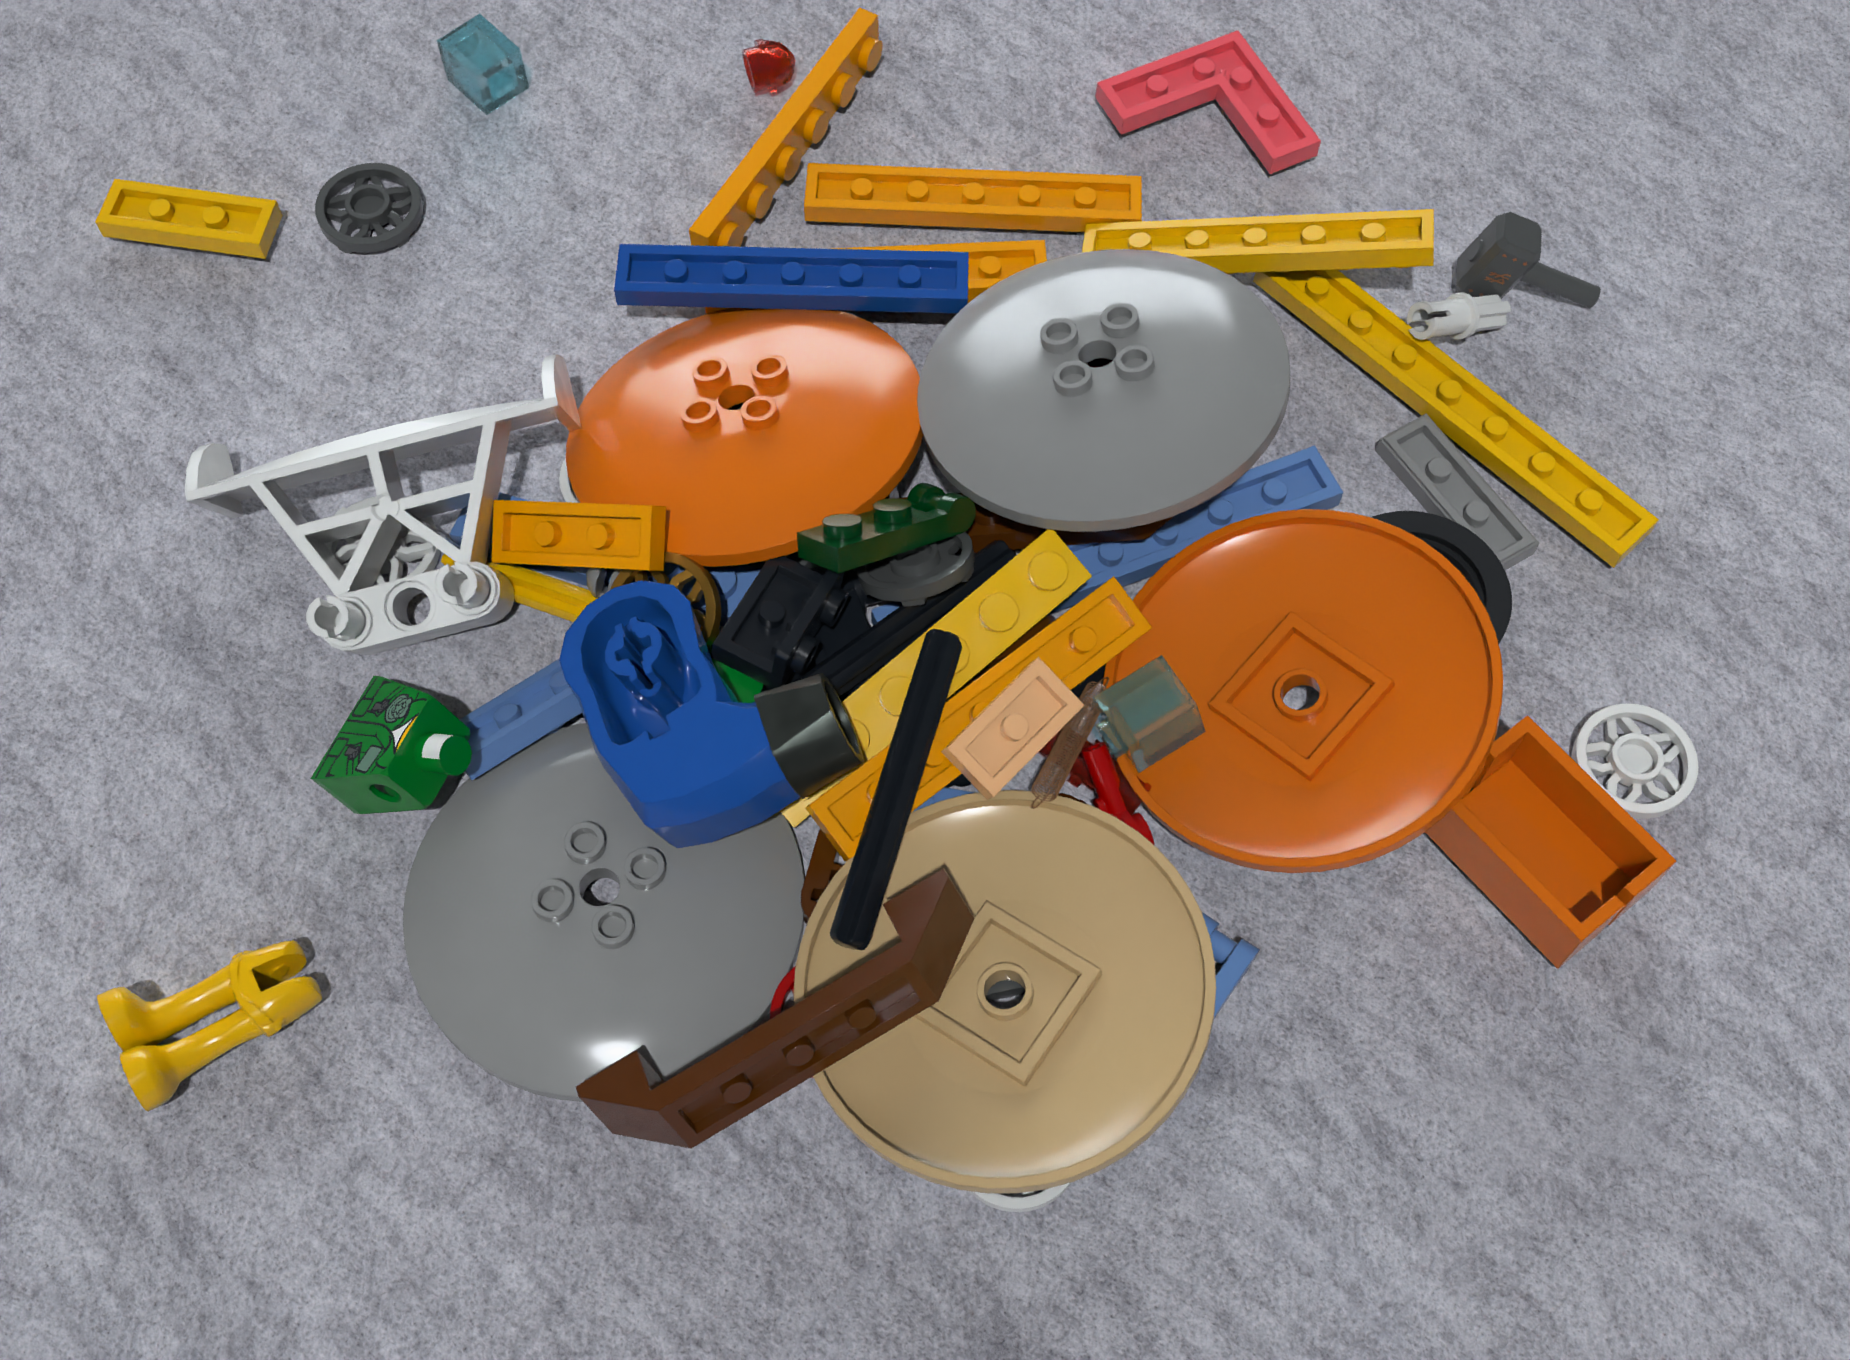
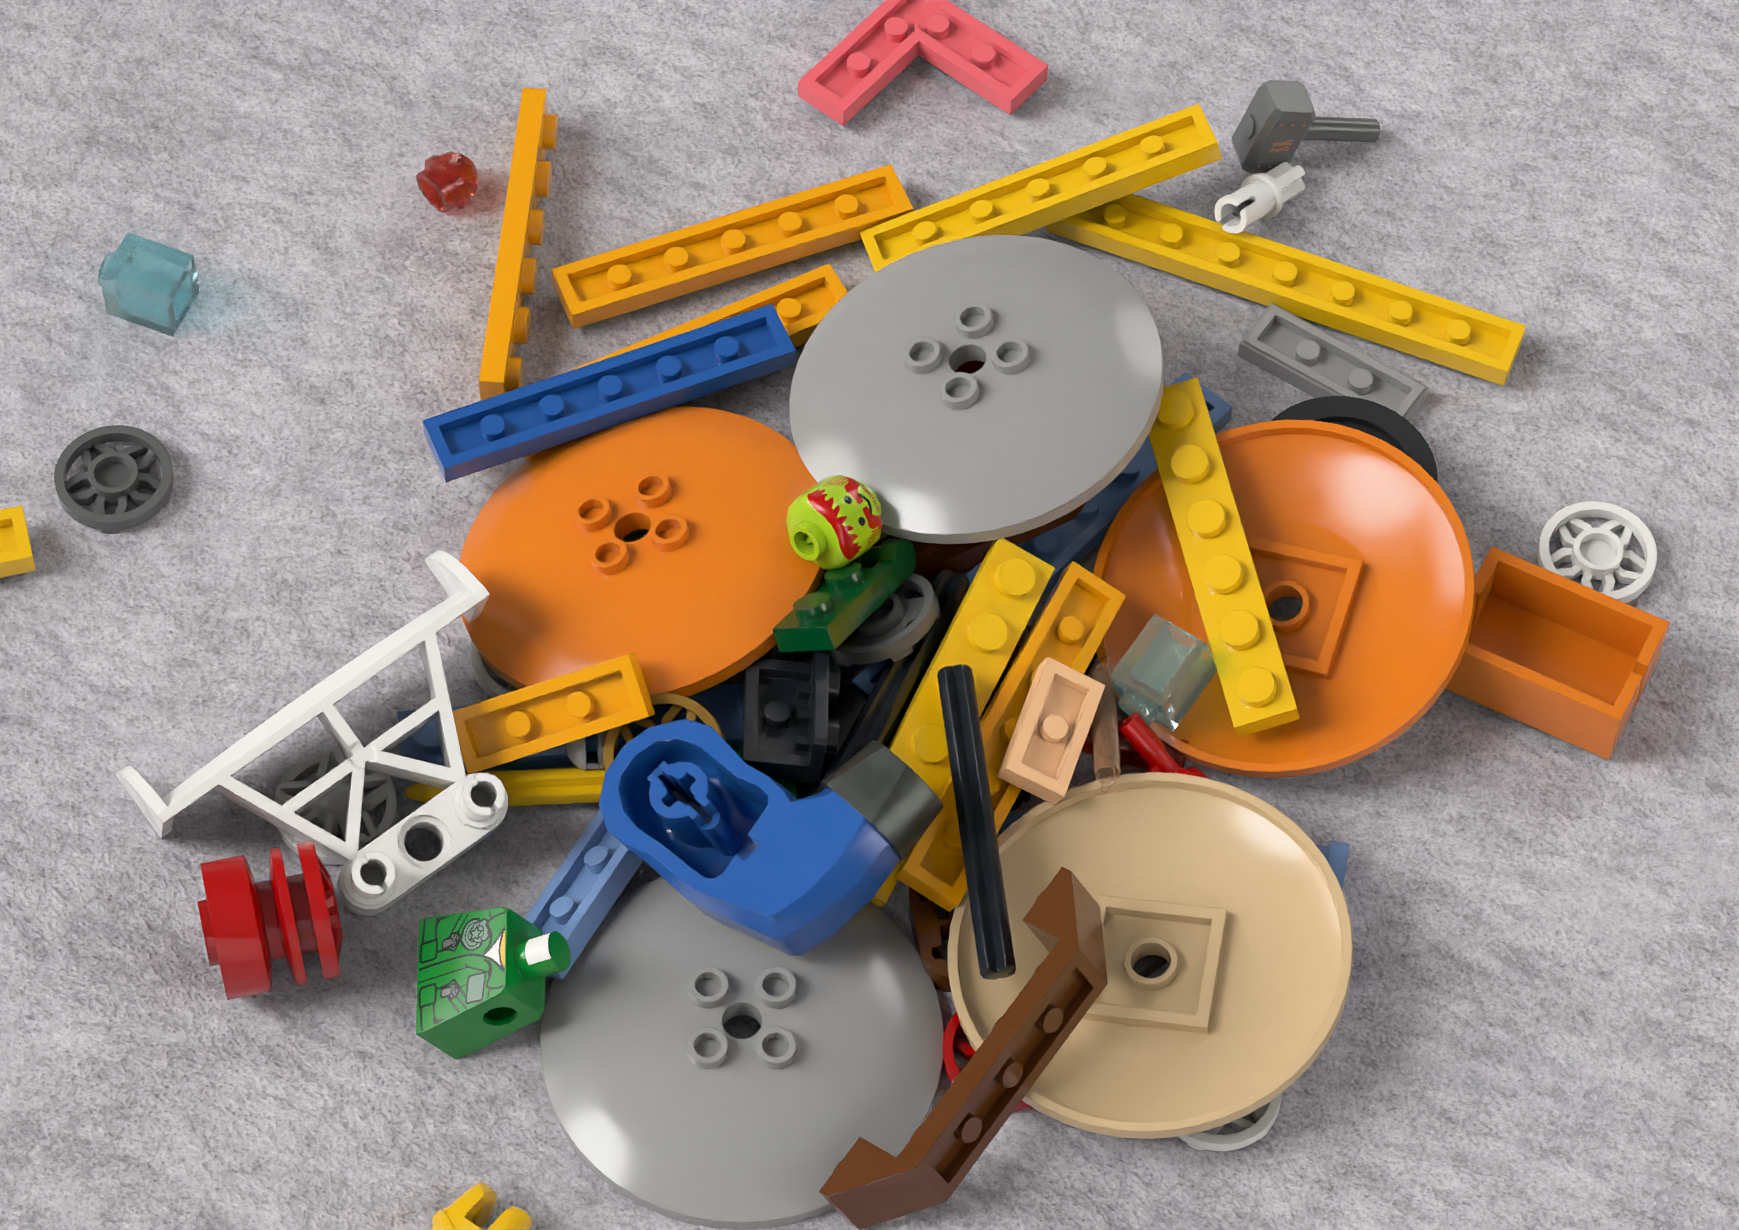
camera: 25 degrees left, 5 degrees down
none -> red wheel [197,841,343,1000]
none -> lime head [786,474,882,570]
none -> yellow plate [1148,377,1300,738]

